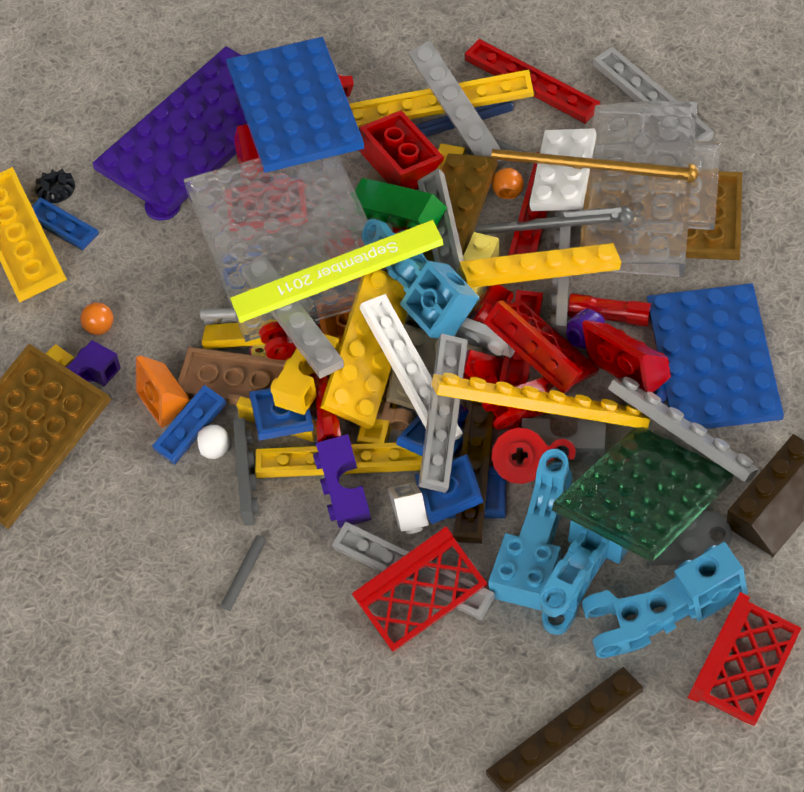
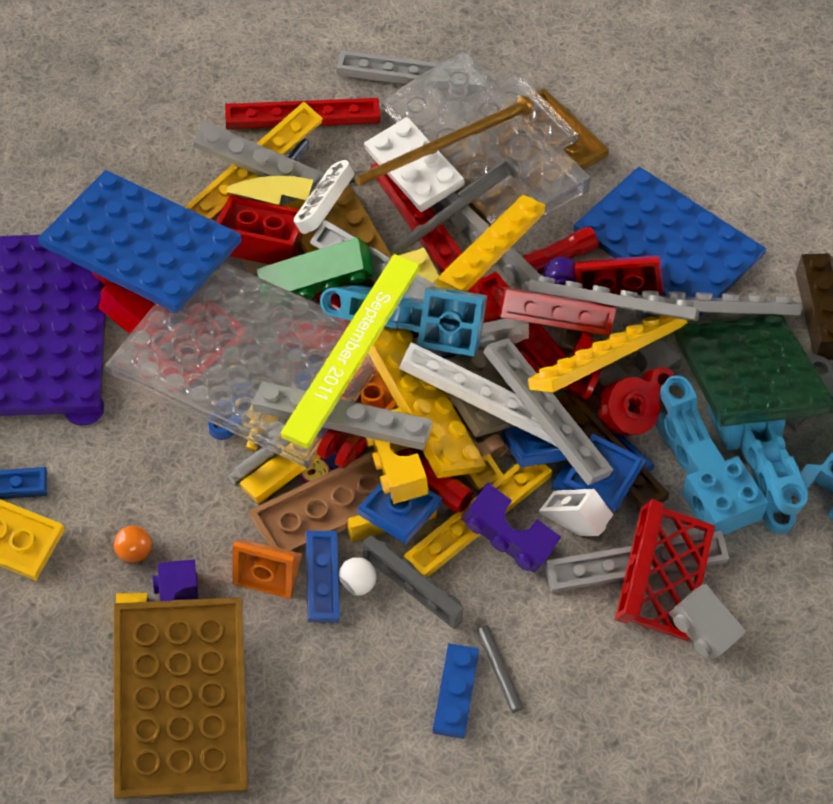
camera: 50 degrees left, 0 degrees up
orange piece [491,167,524,199] -> none
none -> light yellow slope [226,176,313,205]
none -> white beam [294,160,355,233]
none -> blue plate [433,643,479,739]
none -> light grey plate [528,276,700,322]
none -> light grey brick [668,583,746,660]

